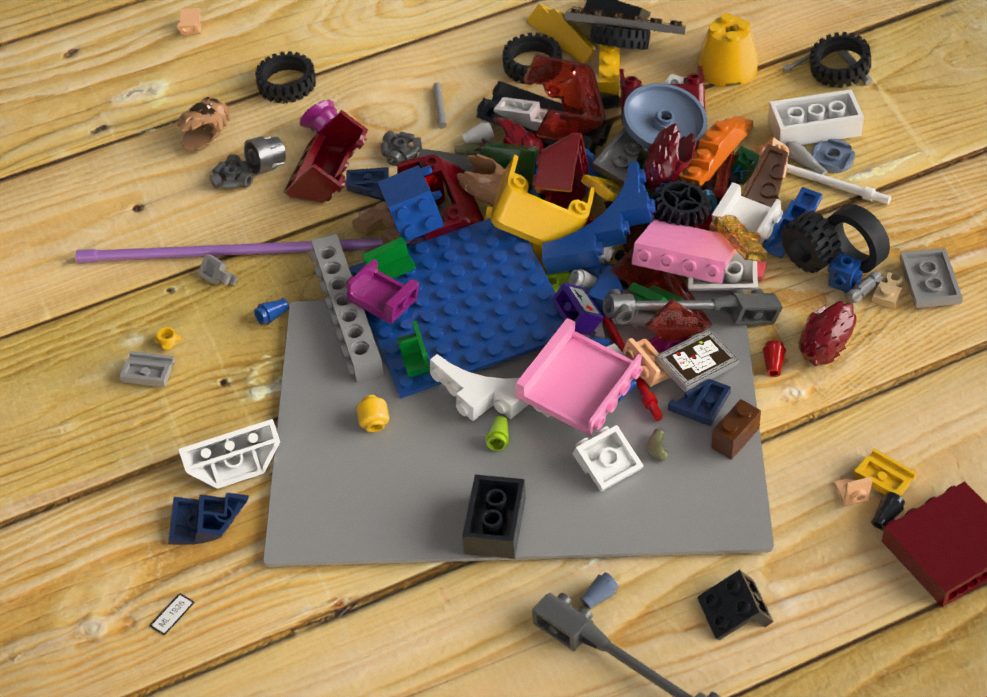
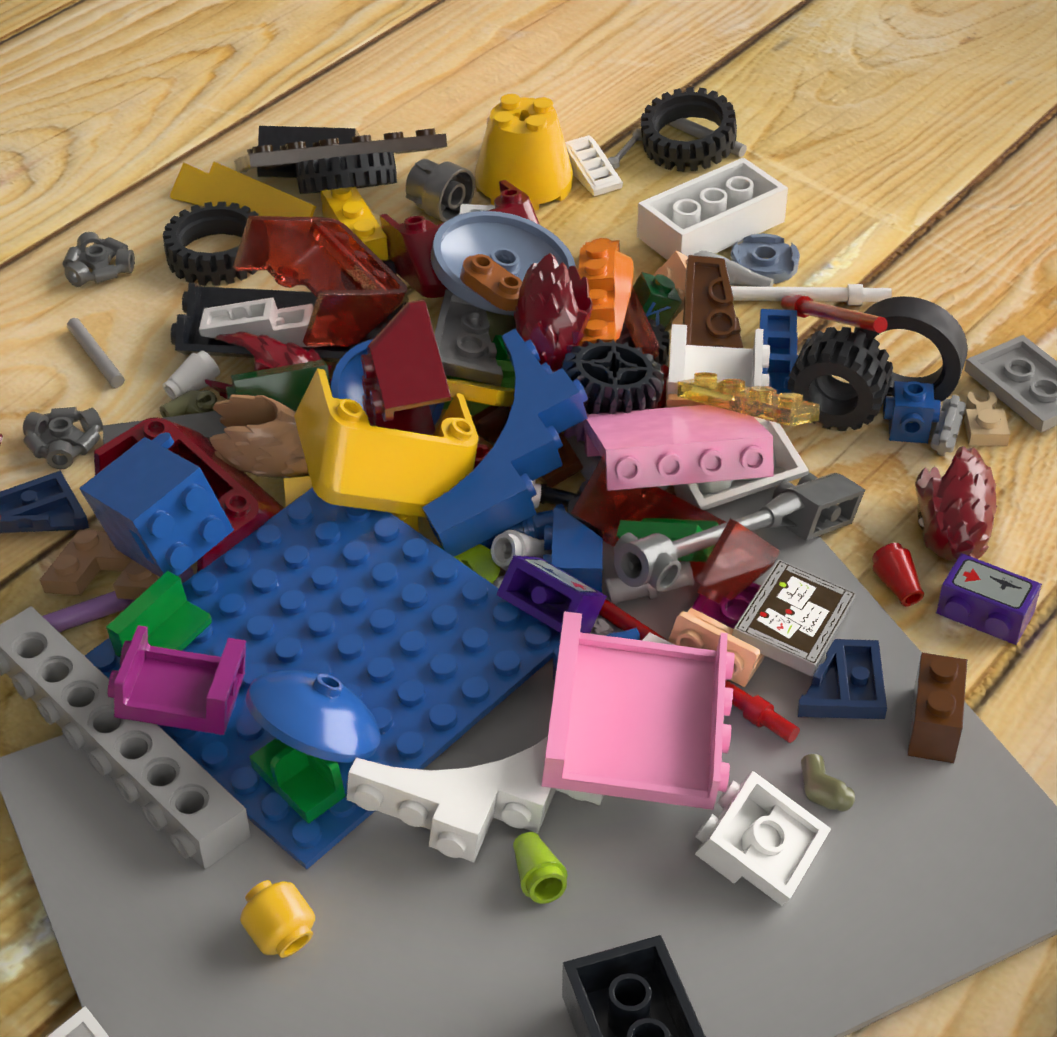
camera: 30 degrees left, 5 degrees down
none -> dark grey piece [63,232,135,287]
none -> blue dish [246,670,381,763]
none -> flat silver piece [405,159,475,222]
none -> dark orange plate [460,254,523,311]
none -> white slope [565,135,623,196]
none -> red bar [781,295,888,333]
none -> dark purple brick [936,553,1042,645]

